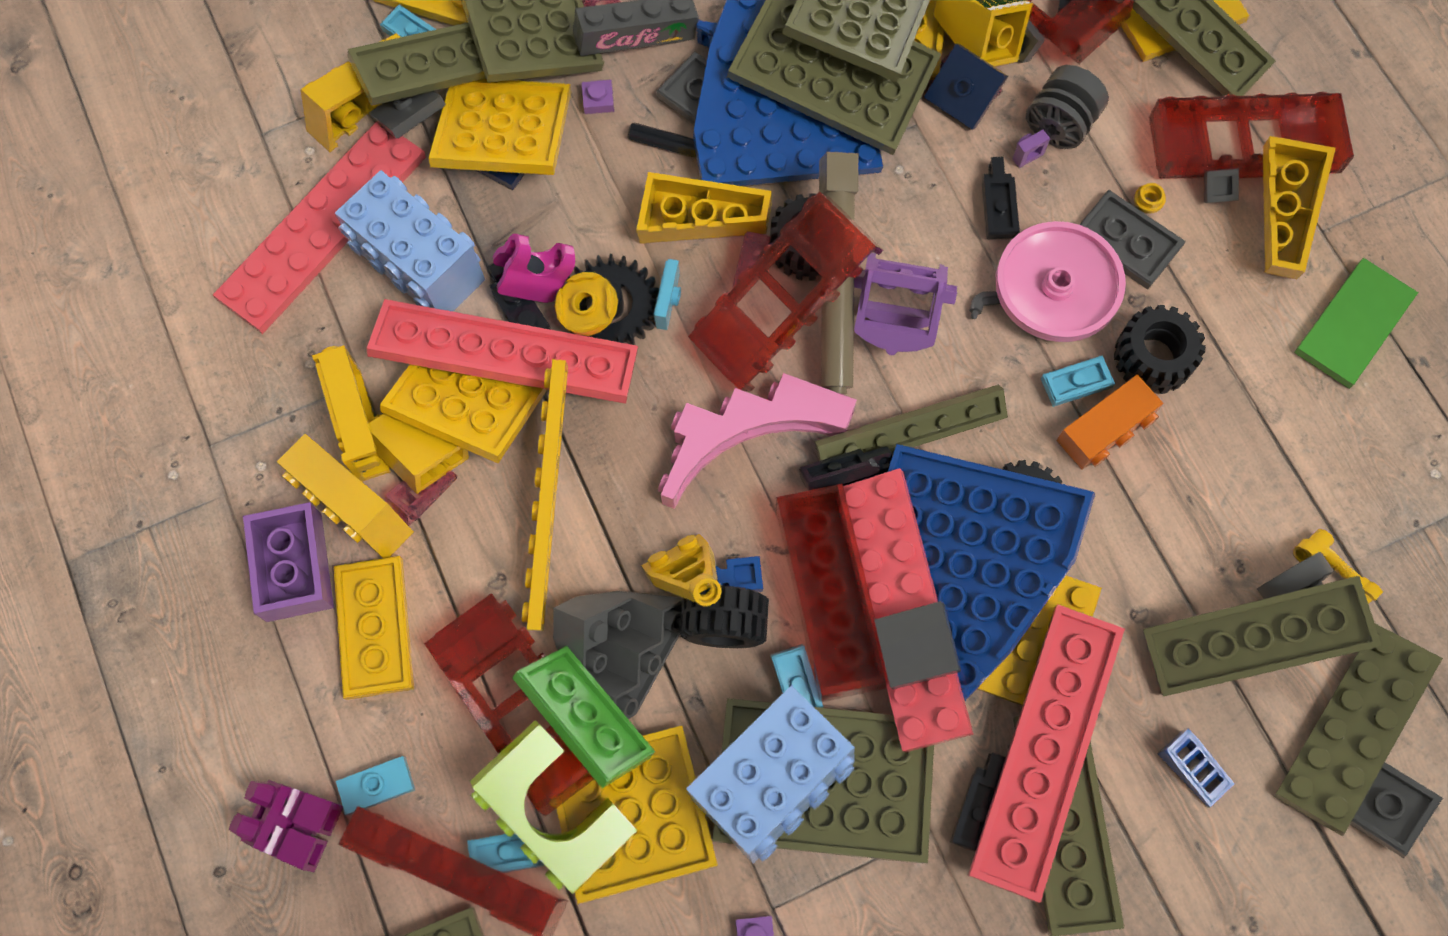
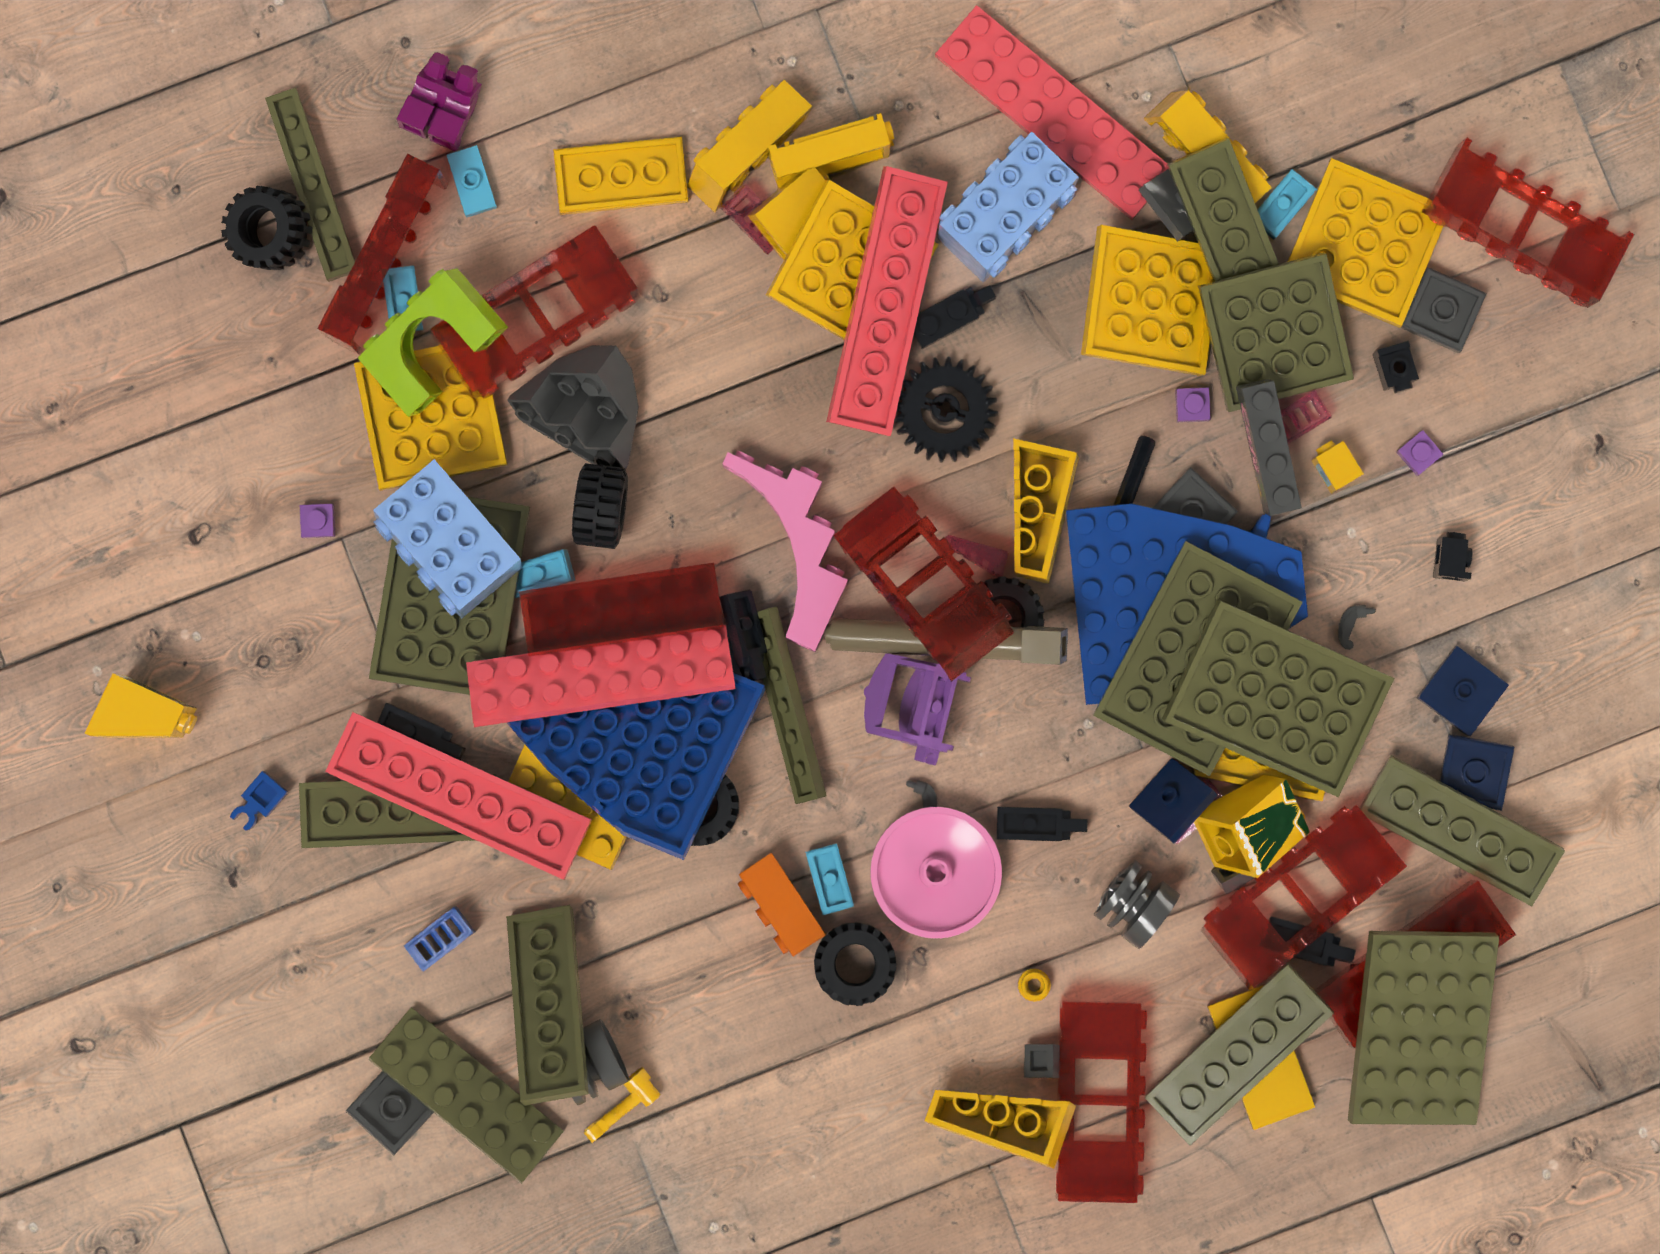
camera: 90 degrees right, 15 degrees up
medium lavender brick [243,502,334,622] -> none
dark pink piece [493,233,576,303] -> none
bright green tile [512,646,655,789] -> none
yellow plate [522,359,568,631] -> none
yellow tile [554,272,618,336] -> none
yellow plate [641,534,721,606] -> none
medium azure plate [654,259,681,330] -> none
blue plate [716,556,763,592] -> none
dark grey tile [874,601,961,689] -> none
medium lavender plate [1012,130,1050,168] -> none
dark grey tile [1080,189,1186,290] -> none
bright green tile [1294,257,1419,389] -> none

